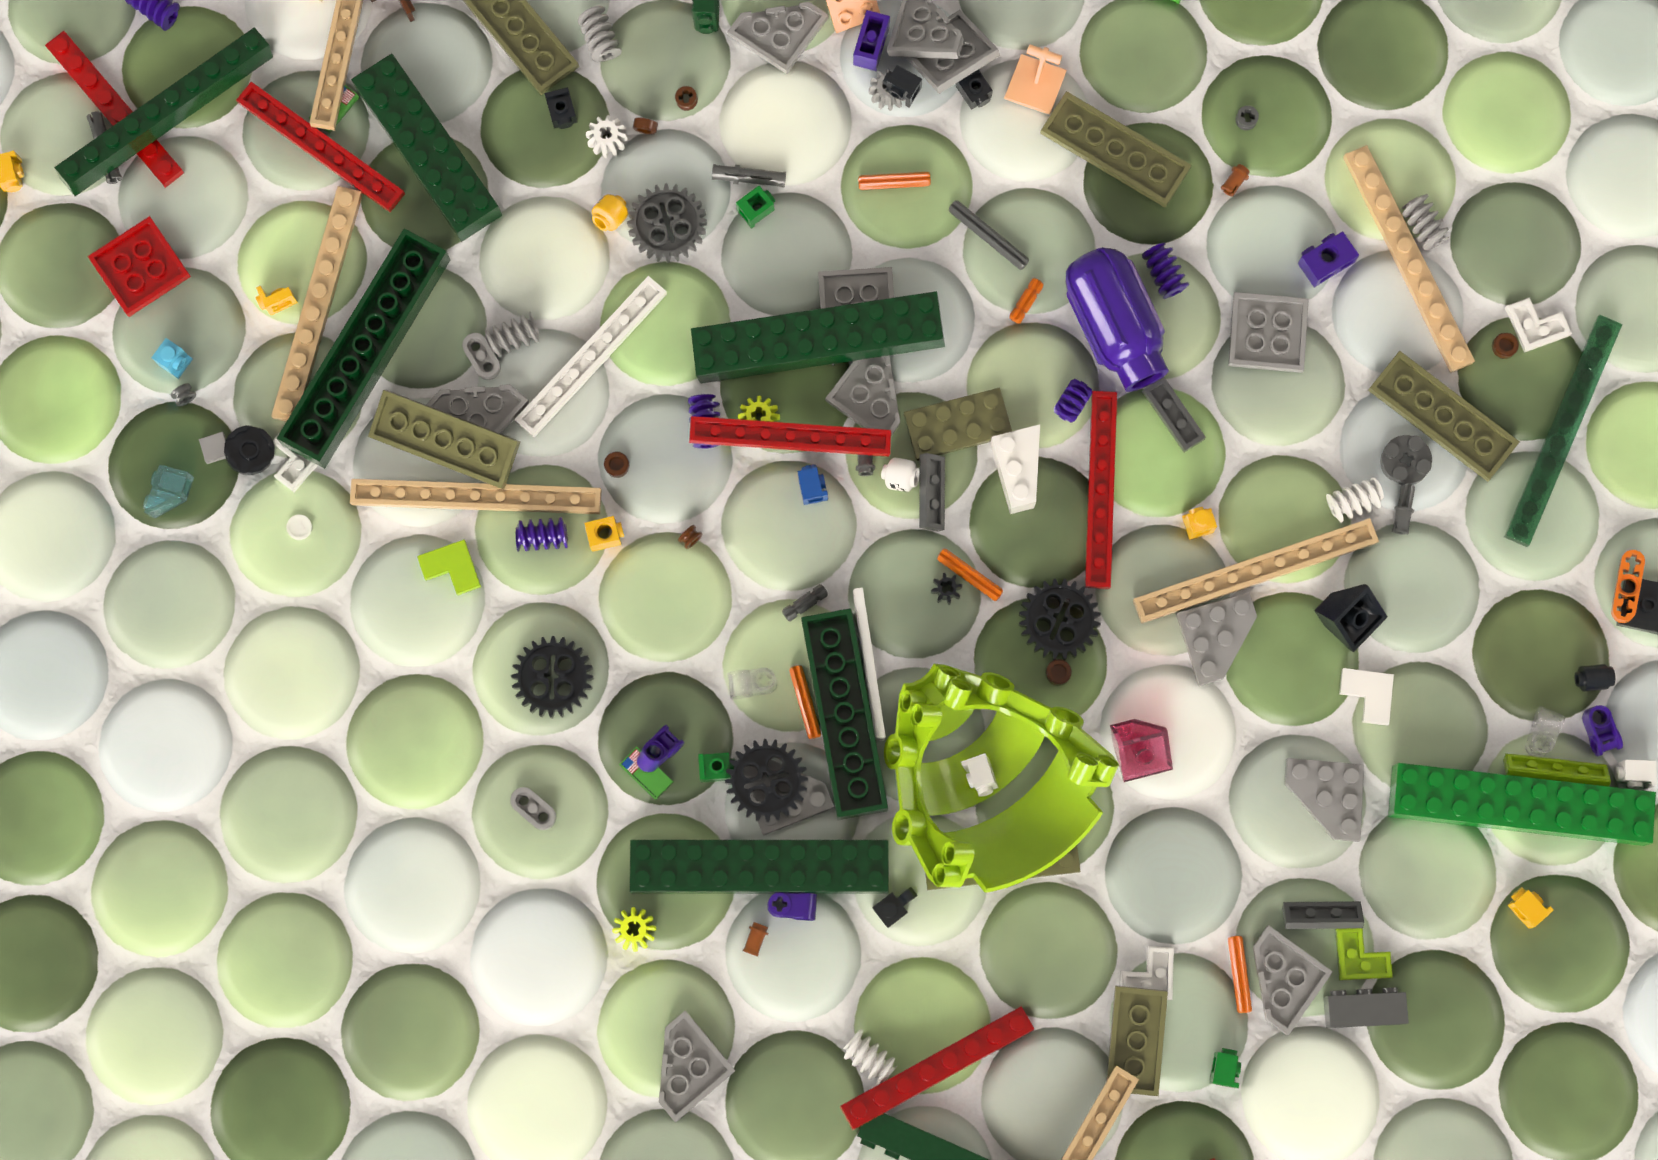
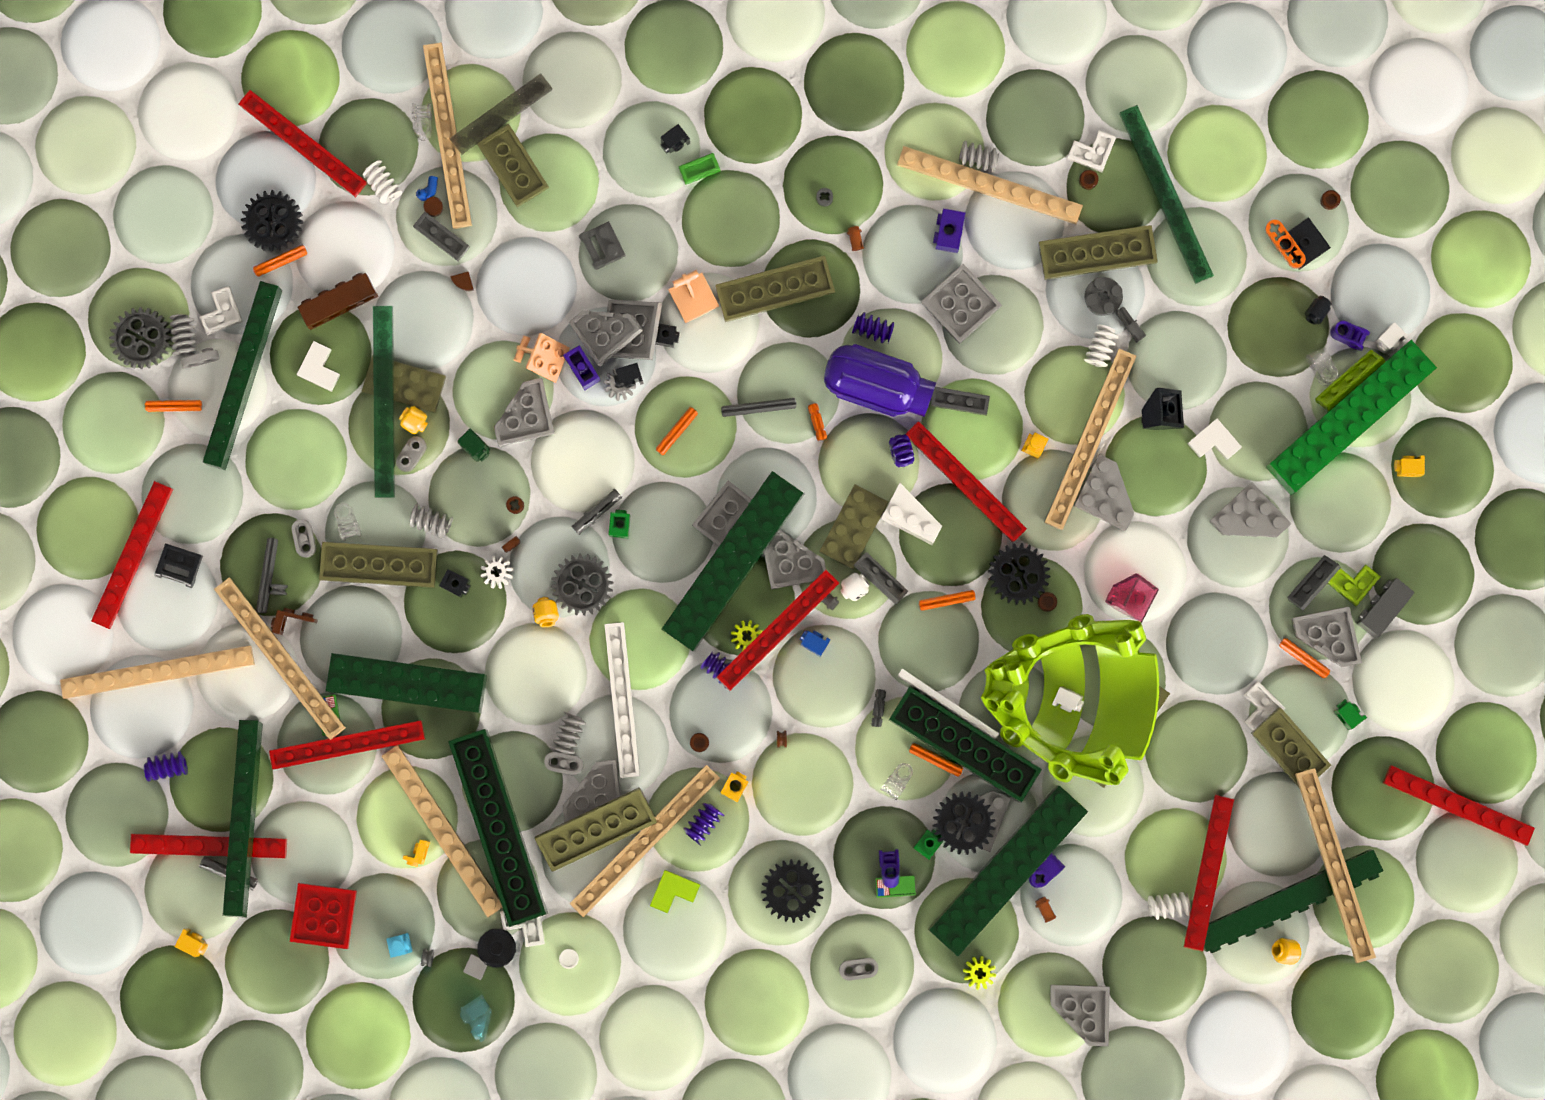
camera: 50 degrees left, 5 degrees up
black plate [872,887,918,928] -> none
black gear [931,573,962,605] -> none

